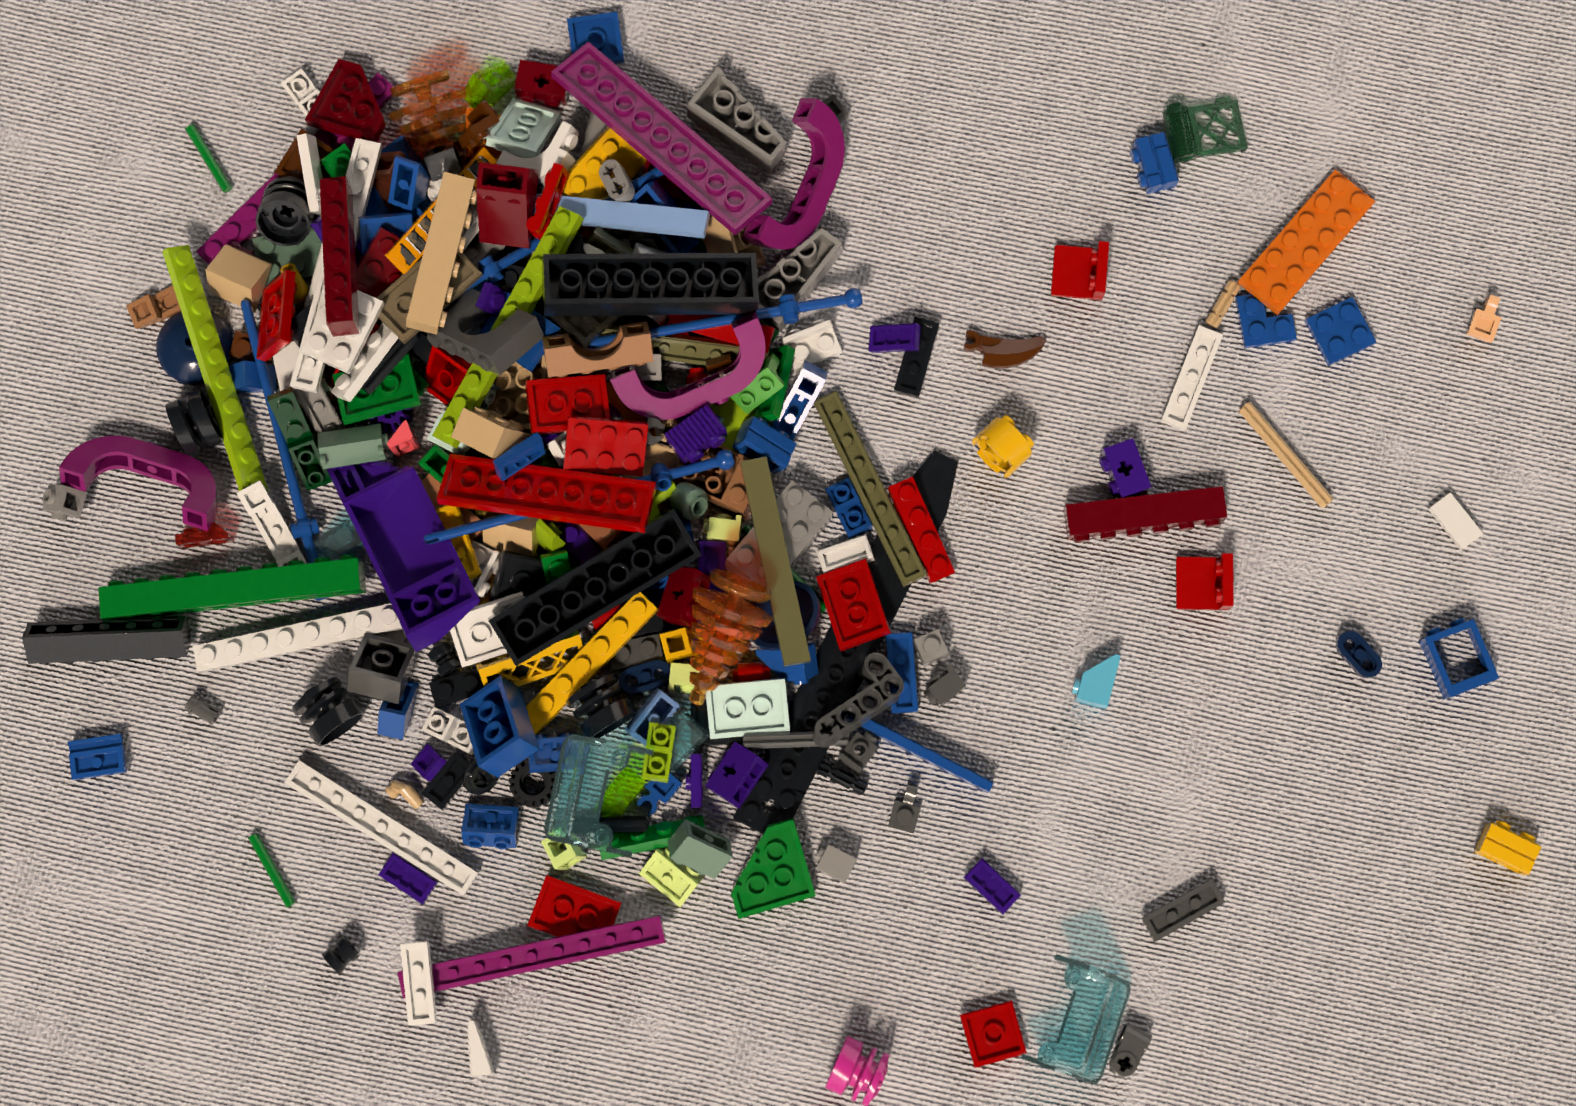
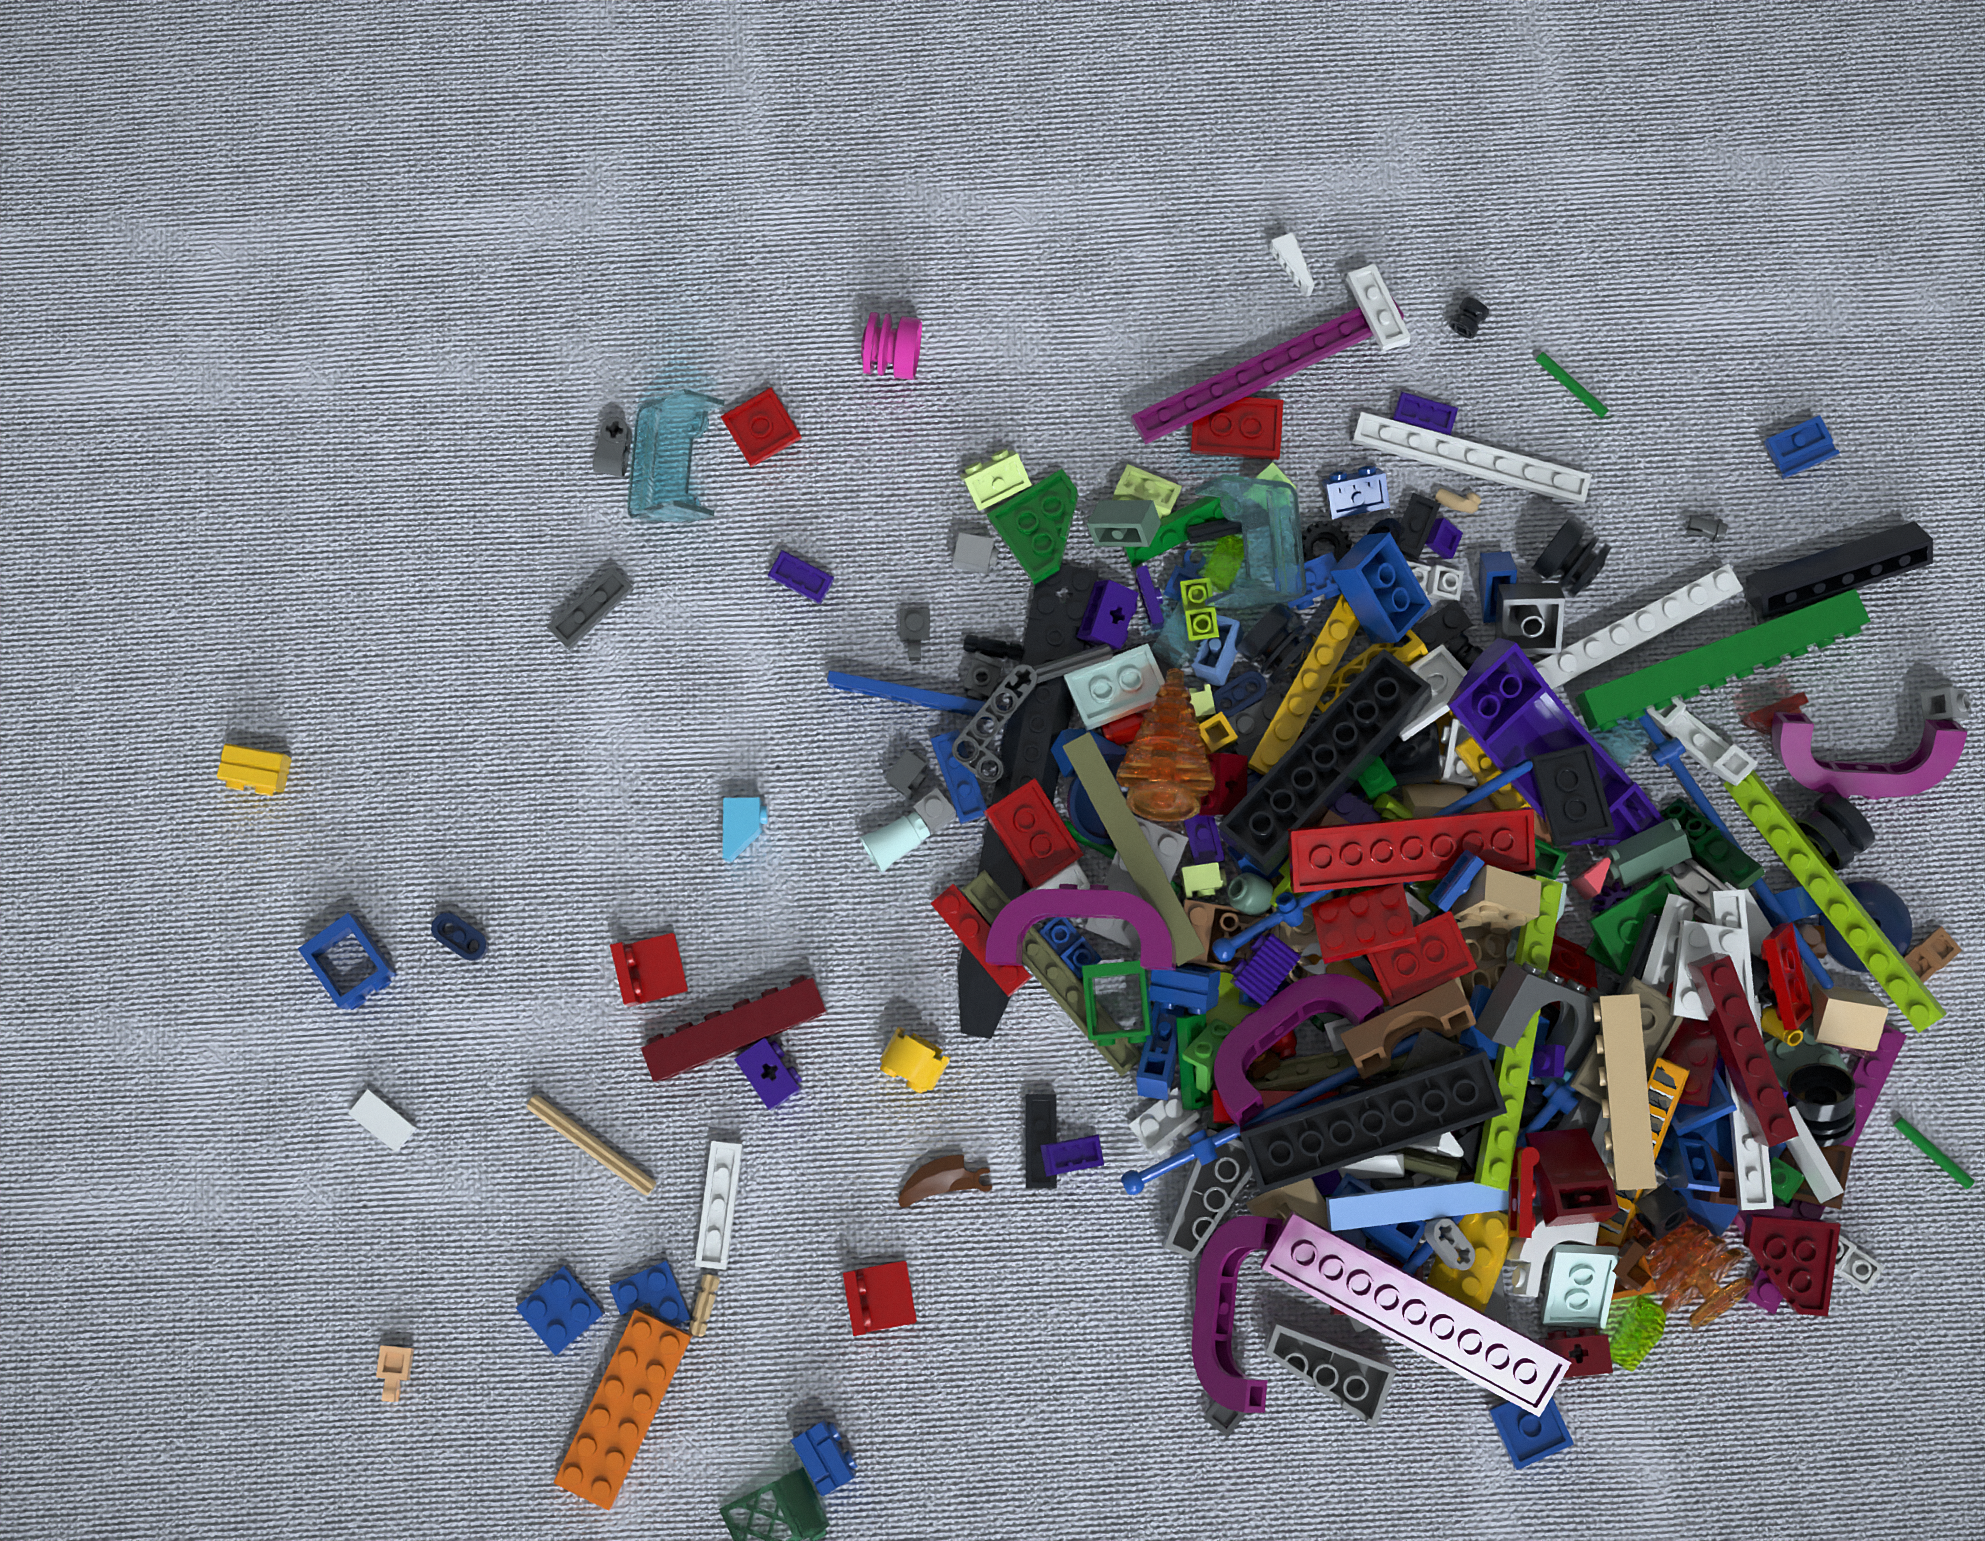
camera: 165 degrees right, 0 degrees up
none -> light aqua plant [859,812,930,873]
none -> yellowish green bracket [960,449,1032,511]
none -> magenta arch [985,884,1176,970]
none -> green window [1082,960,1154,1046]
none -> black tile [1529,743,1615,847]

